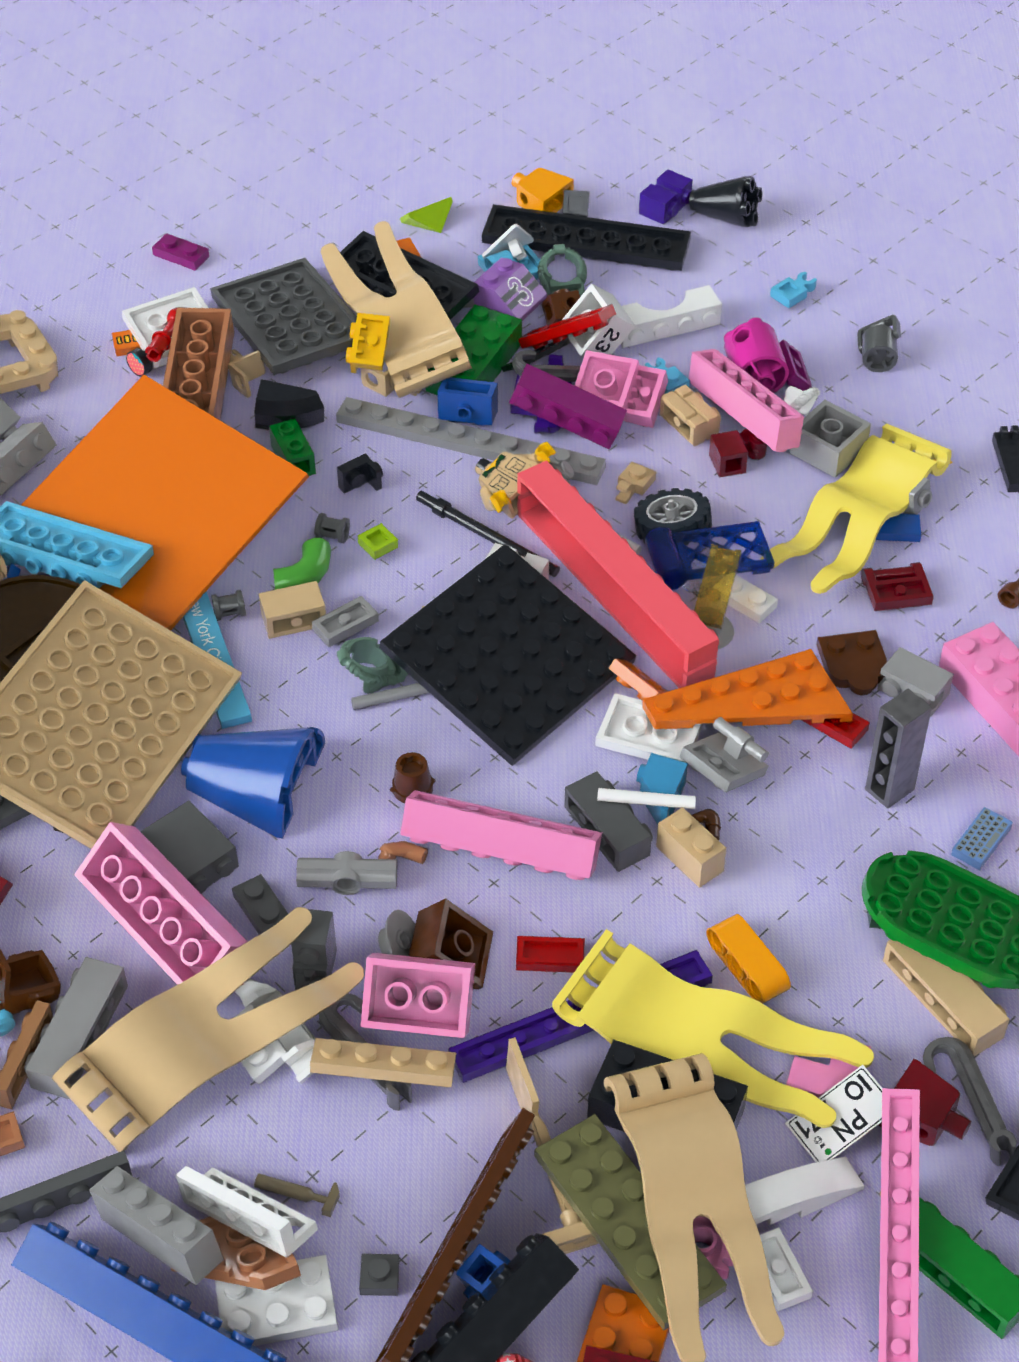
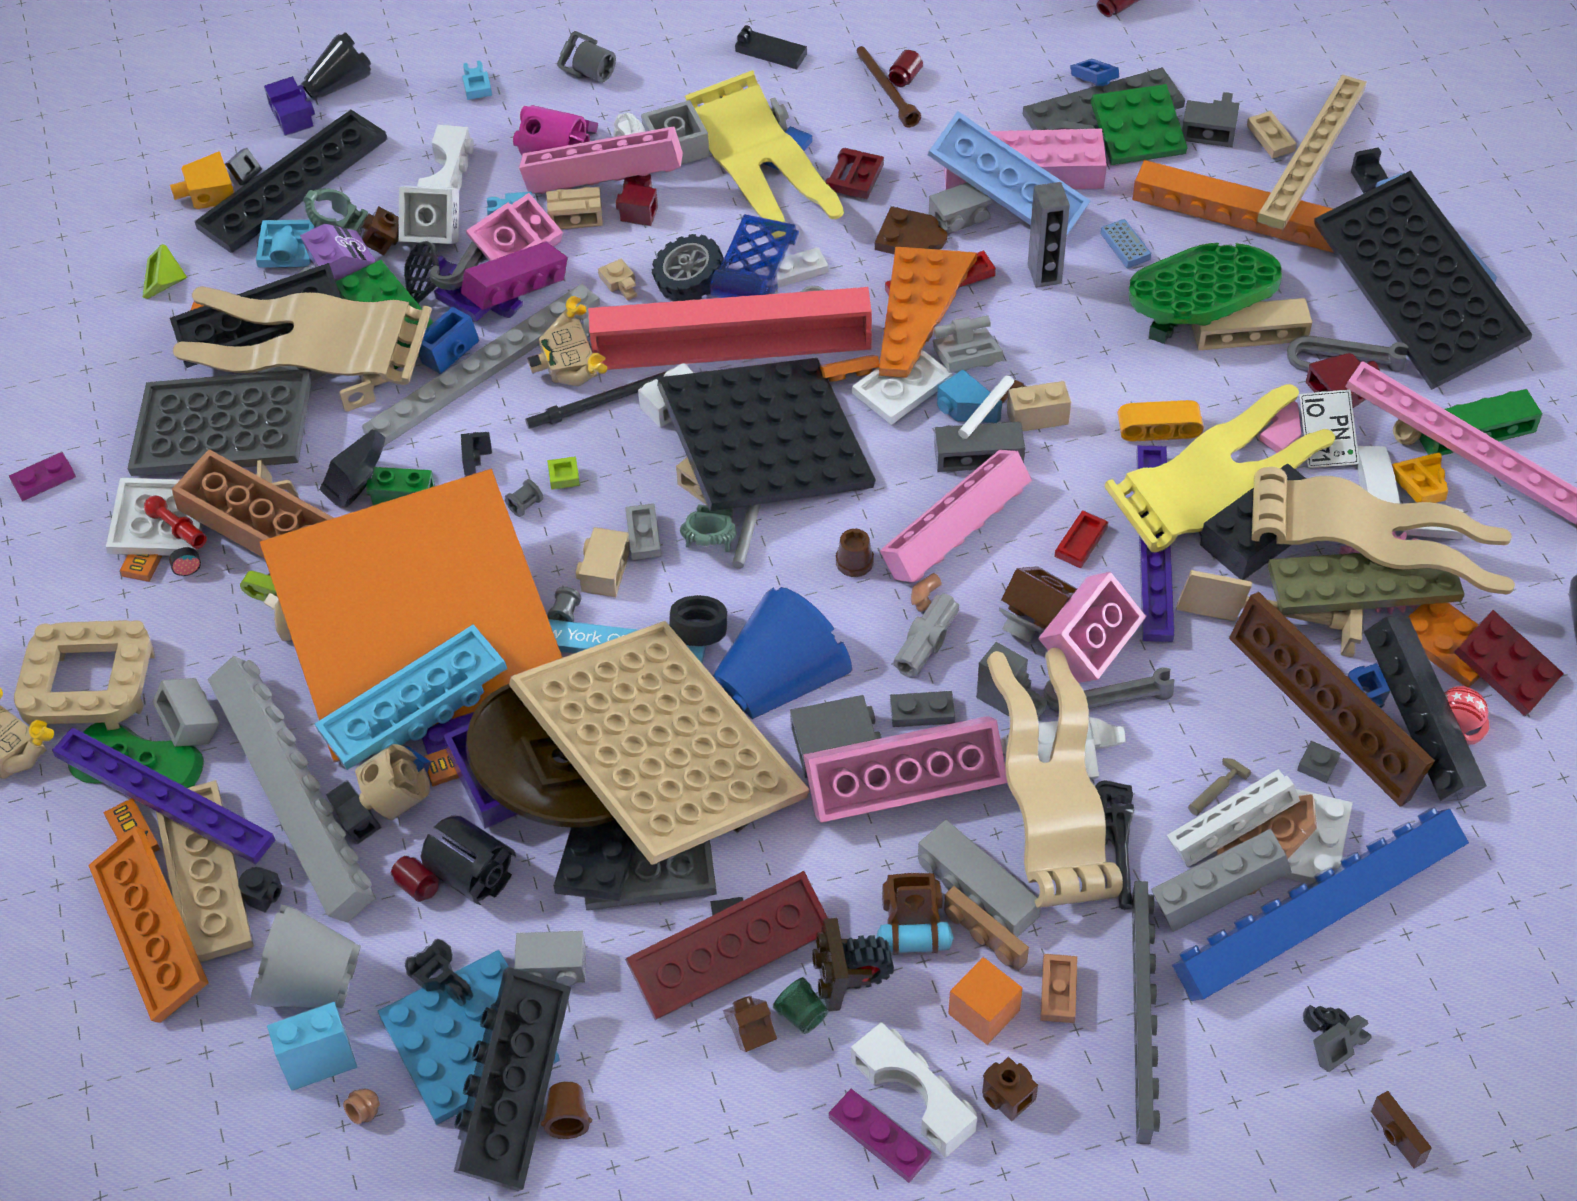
camera: 60 degrees left, 5 degrees up
bright green cylinder [273,538,331,590] -> none
tan plate [310,1038,456,1088] -> none
yellow bracket [346,313,390,373] -> none
white piece [482,224,534,261] -> none
red plate [518,304,617,349] -> none
clear yellow hinge [694,544,741,629] -> none
none -> black tyre [669,595,728,646]
none -> light blue plate [927,111,1091,235]
none -> black piece [1095,780,1134,910]
none -> light orange wing [1392,452,1448,503]

